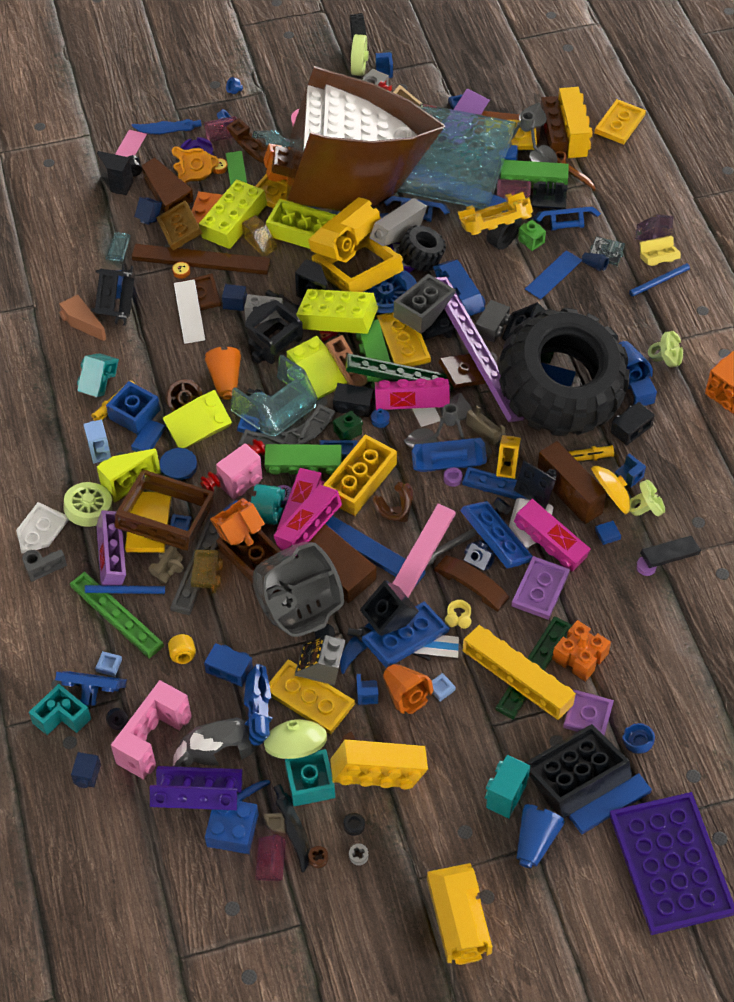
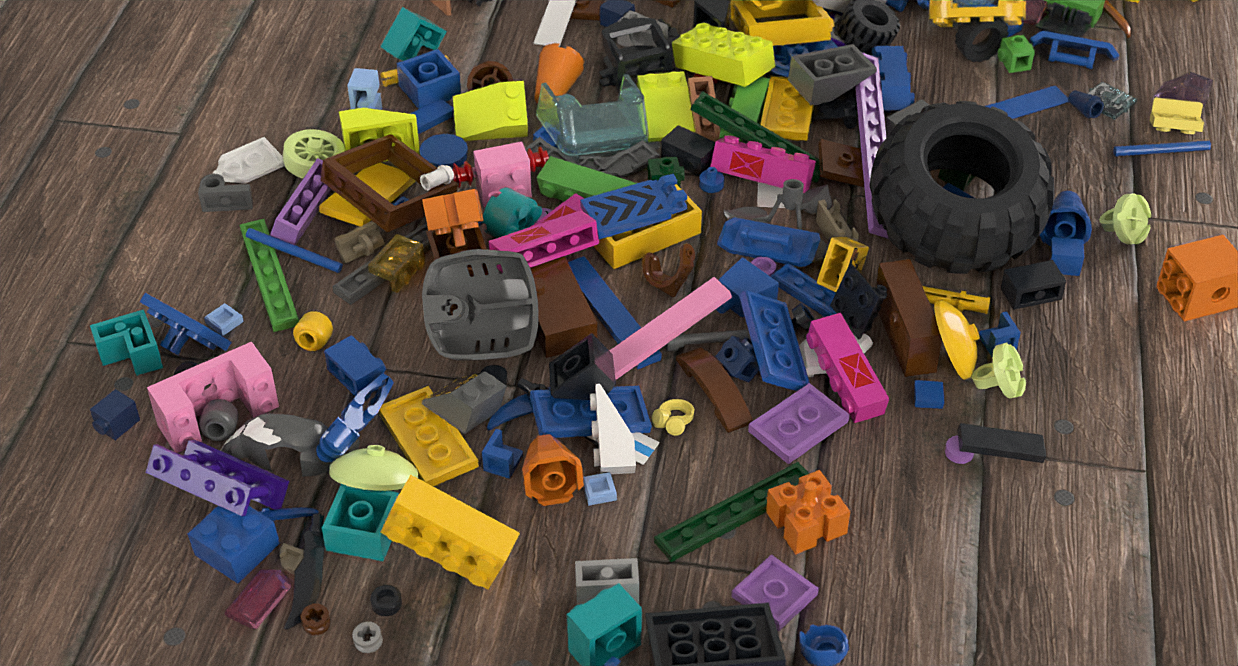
camera: 25 degrees right, 10 degrees down
yellow brick [462,625,576,720] -> none
none -> dark grey head [199,399,239,441]
none -> white pin [420,165,454,191]
none -> light grey brick [575,558,639,605]
none -> blue tile [580,174,687,239]
none -> white slope [590,384,636,474]
none -> blue torso [716,258,779,317]

